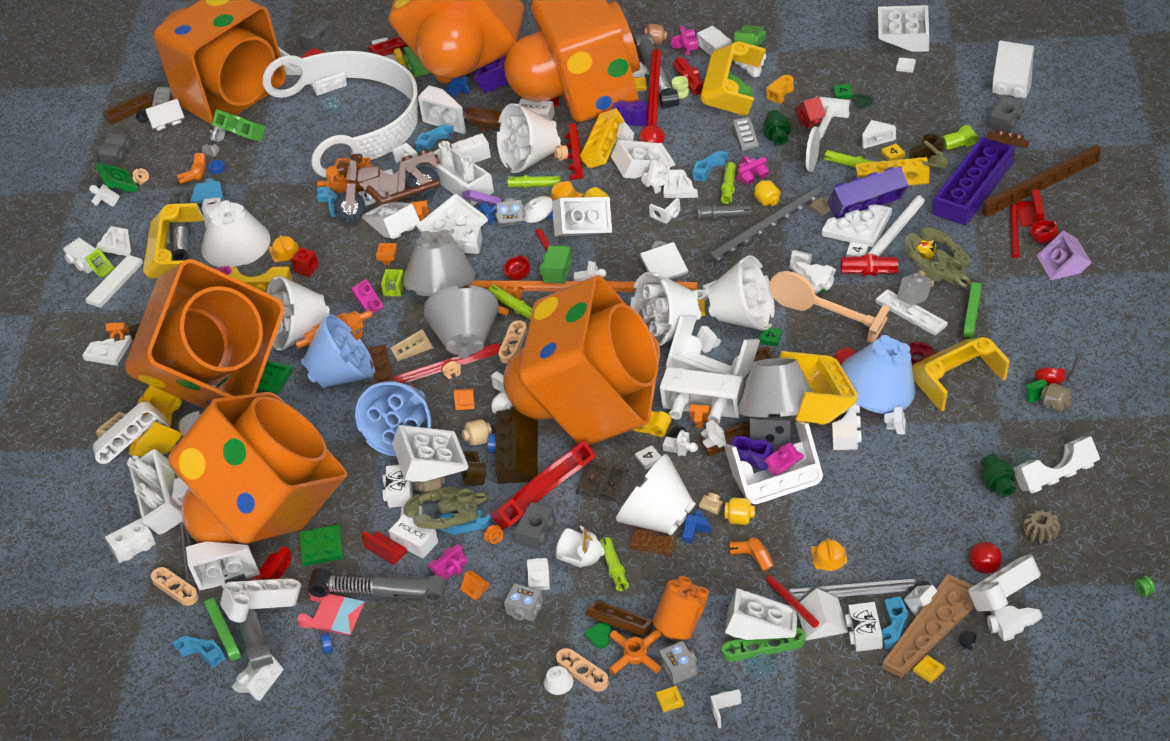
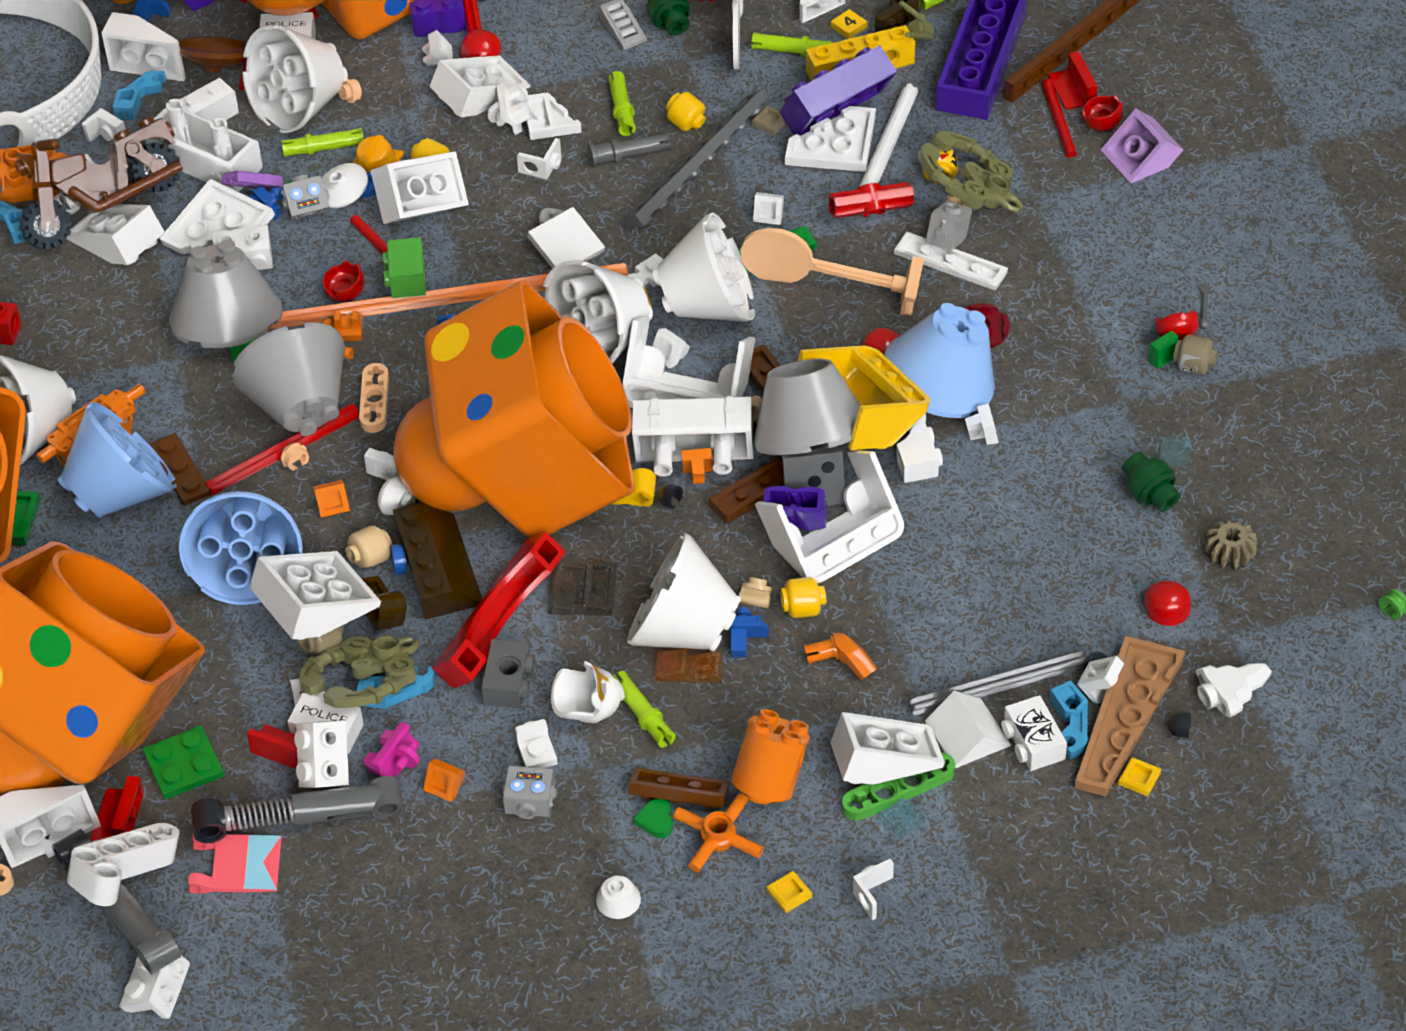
camera: 20 degrees left, 5 degrees up
dark azure piece [172,636,225,668] -> none
bright green beam [203,597,241,662] -> none
blue tile [320,632,333,655] -> none
dark pink hips [351,279,384,314] -> none
orange tile [376,243,398,265] -> none
lime window [381,269,404,296] -> none
white brick [383,465,413,508] -> none
tan slope [391,329,433,361] -> none
orange tile [410,200,429,222] -> none
orange plate [484,525,503,544] -> none
lime pin [488,284,533,320] -> none
light nougat beam [556,648,609,691] -> none
red hinge [565,123,584,180] -> none
white piece [574,261,606,281] -> none
yellow brick [580,108,625,168] -> none
white tile [635,445,661,470] -> none
light grey head [659,641,697,685] -> none
white piece [663,430,698,456] -> none
dark azure piece [692,151,728,182] -> none
white tile [701,420,726,448] -> none
dark pink hips [736,156,769,185] -> none
green tile [759,327,782,346] -> none
dark pink hips [765,442,804,476] -> none
red bar [766,575,819,628] -> none
white rock [791,262,836,294] -> none
light orange piece [811,538,847,571] -> none
white tile [846,242,869,257] -> none
yellow windscreen [912,337,1010,411] -> none
bright green beam [964,282,982,339] -> none
white beam [968,554,1041,611] -> none
white arch [1013,436,1100,493] -> none
none -> white brick [295,721,349,788]

